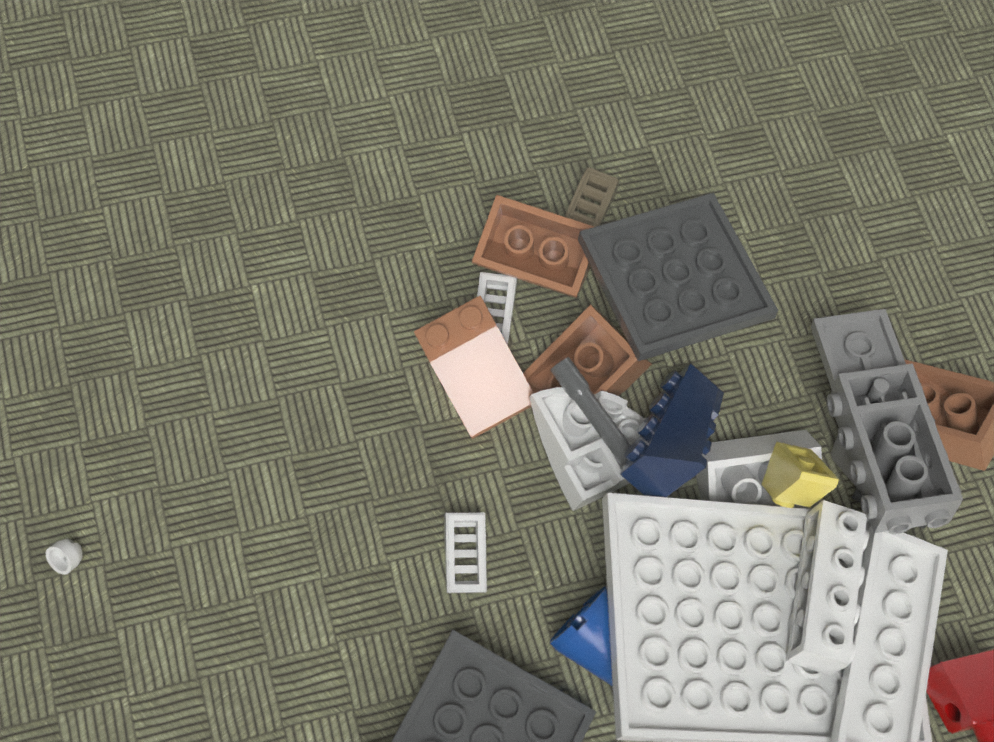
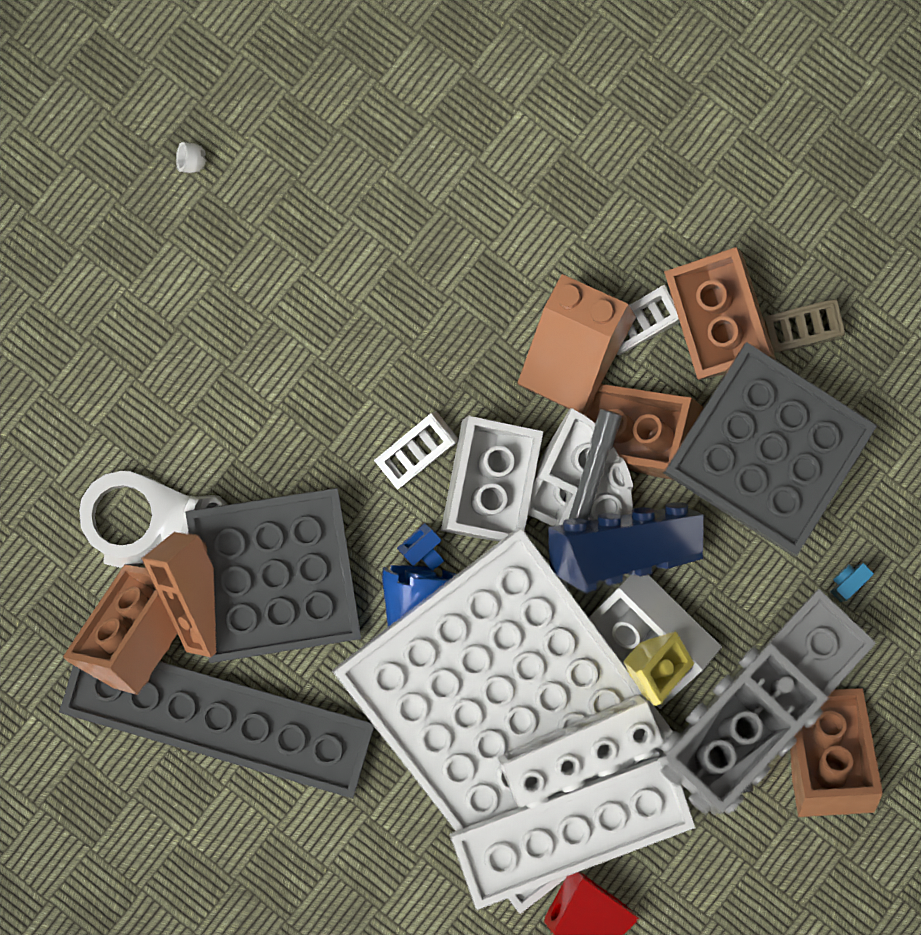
camera: 65 degrees right, 20 degrees up
none -> blue tile [397,523,444,571]
none -> white slope [441,416,543,541]
none -> dark azure plate [830,563,874,602]

